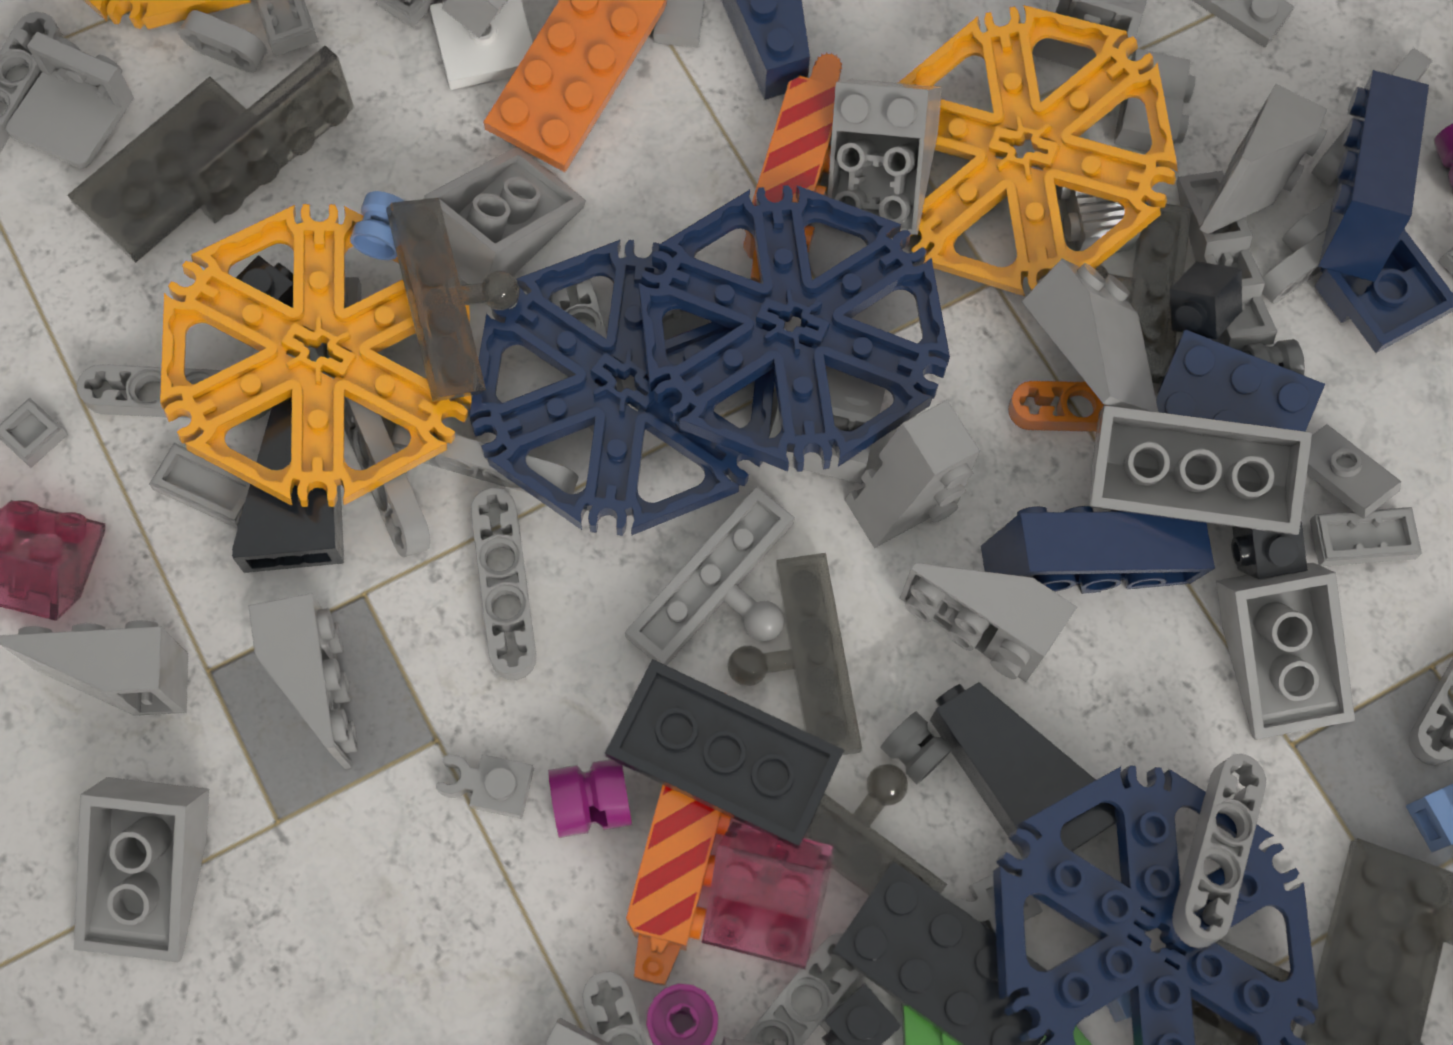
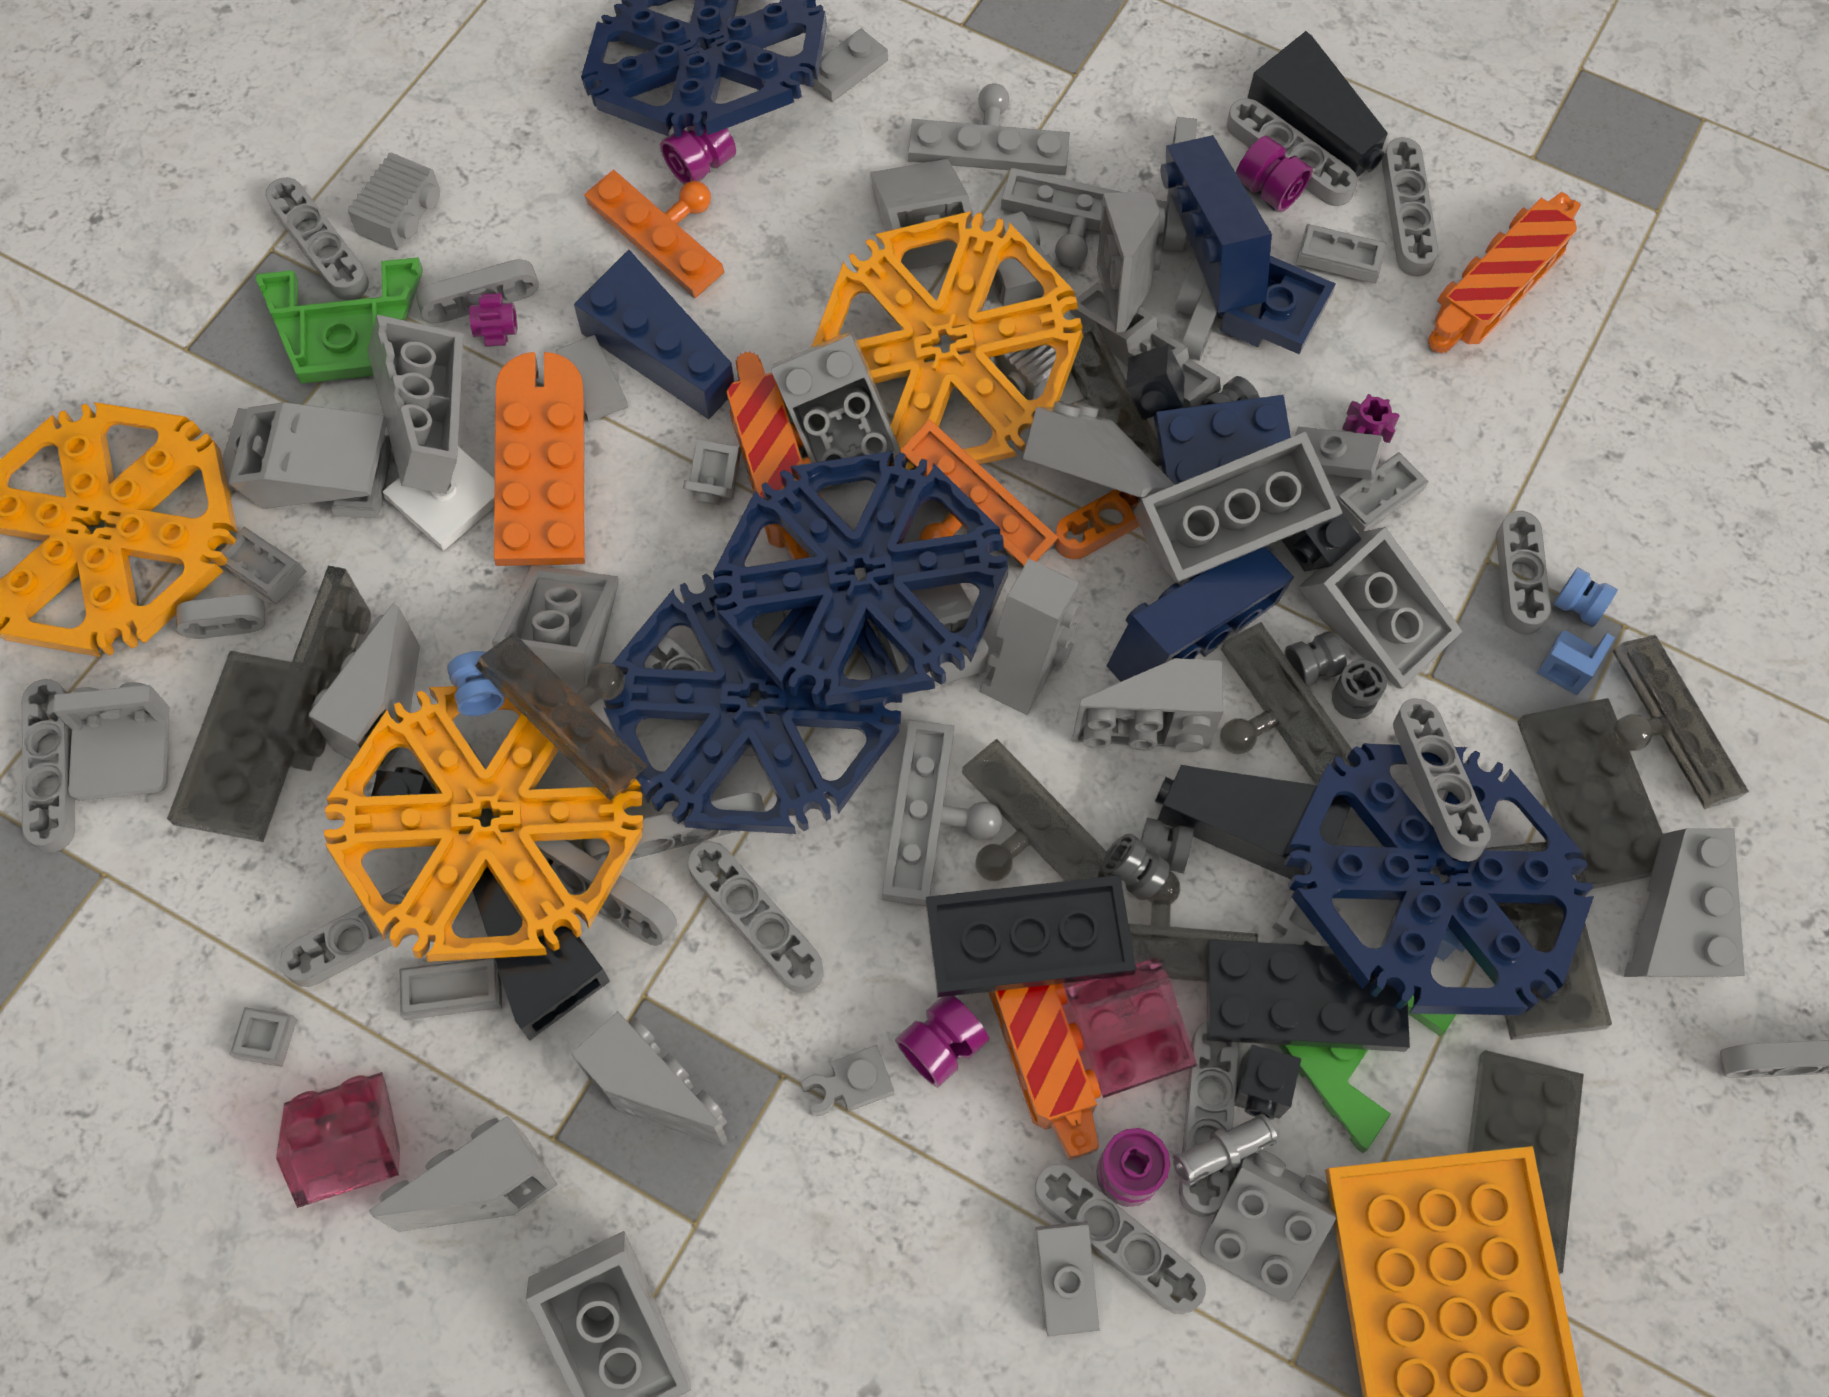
camera: 30 degrees left, 5 degrees down
none -> light grey slope [308,604,420,775]
none -> light grey bracket [683,439,742,505]
none -> orange plate [899,419,1058,567]
none -> light grey plate [1001,168,1168,267]
none -> dark grey wheel [1101,833,1170,900]
none -> clear smoke plate [1220,622,1354,785]
none -> dark grey wheel [1285,631,1347,688]
none -> dark grey wheel [1331,659,1387,719]
none -> magenta gear [1342,394,1400,443]

